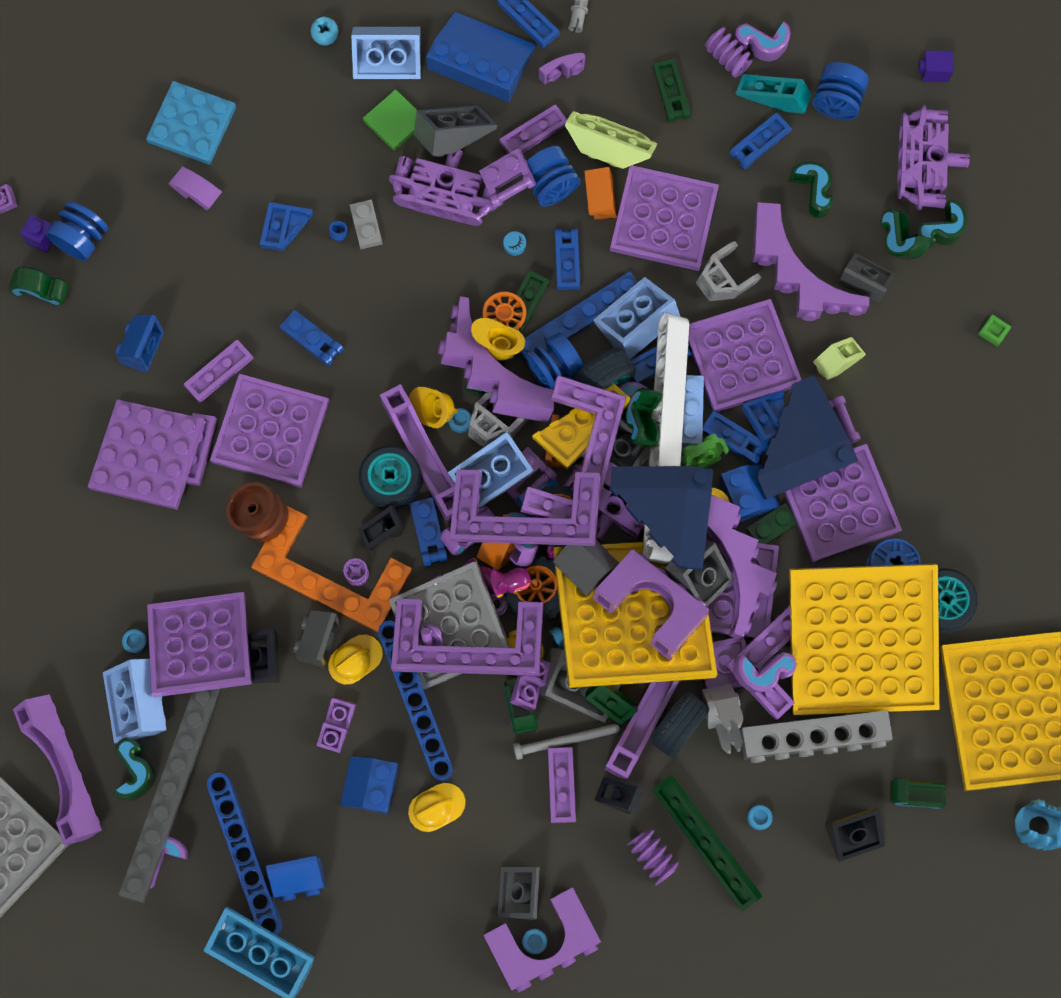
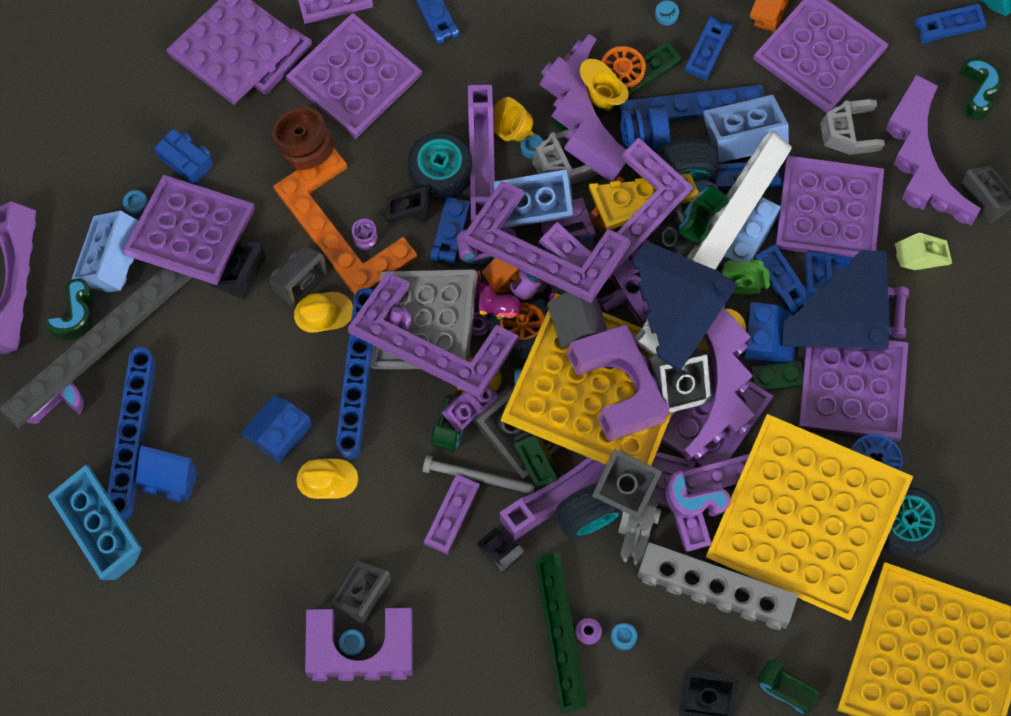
camera: 30 degrees right, 5 degrees down
medium lavender slope [317,697,356,753] -> none
medium lavender piece [626,829,678,886] -> none
none -> blue brick [155,129,213,185]
none -> medium lavender plate [575,618,602,645]
none -> dark grey slope [592,449,662,519]

